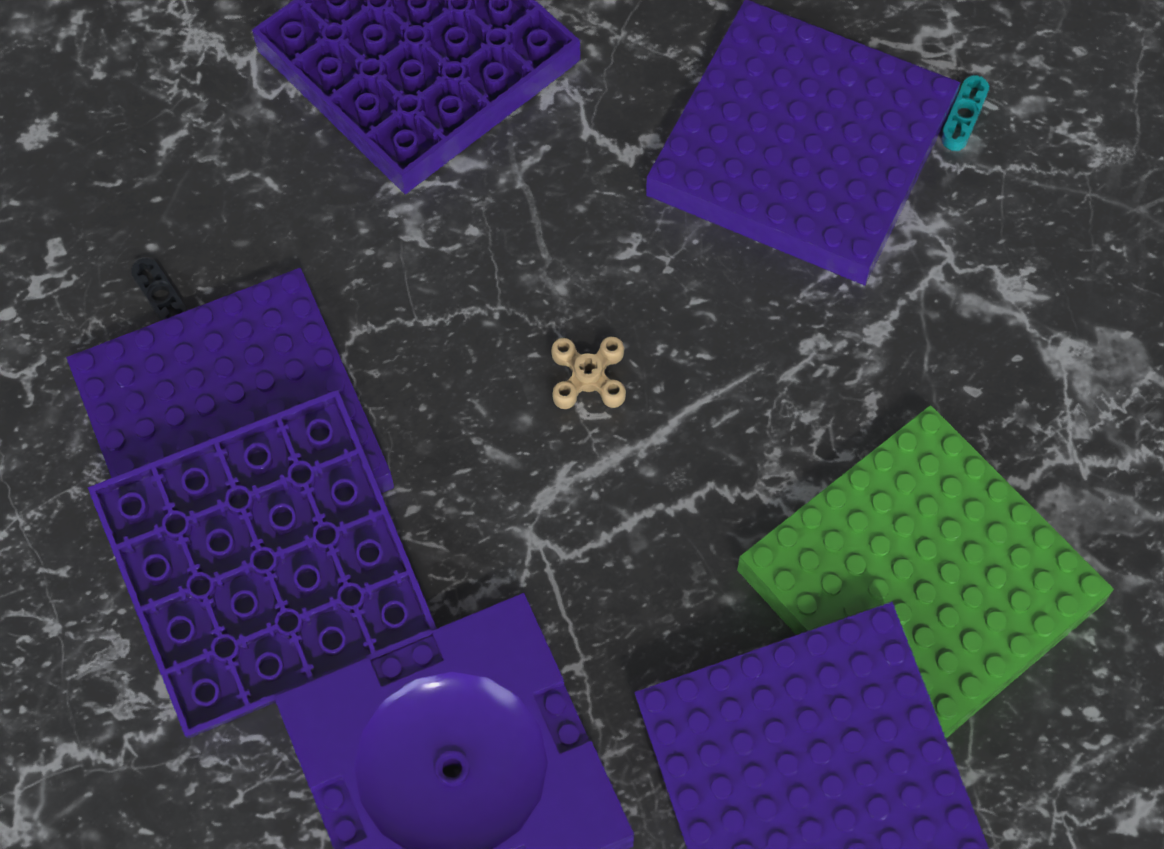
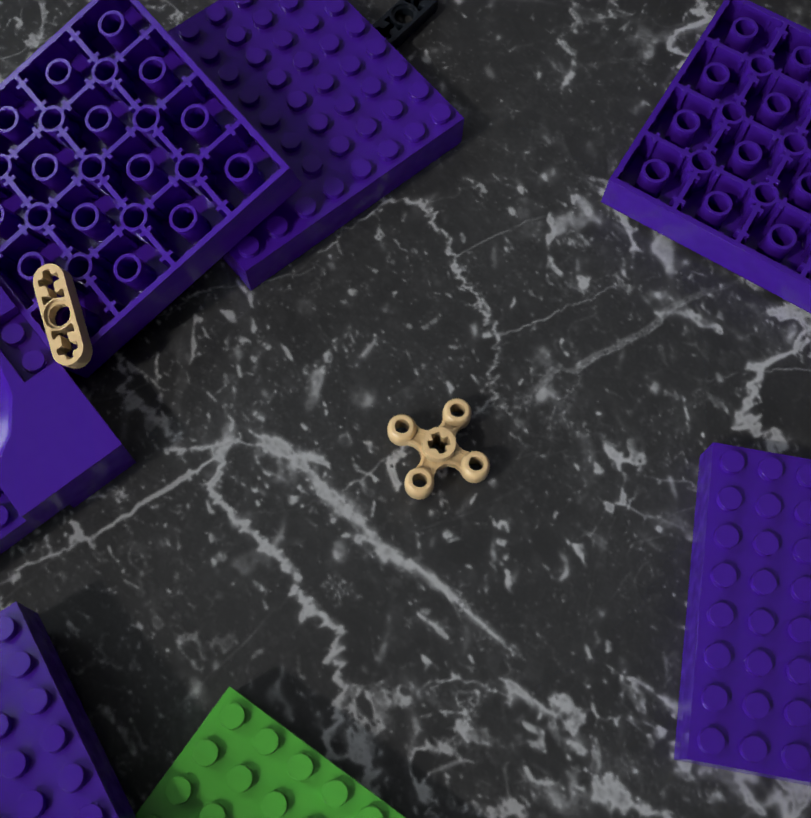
camera: 70 degrees right, 5 degrees up
none -> tan beam [33,263,93,369]

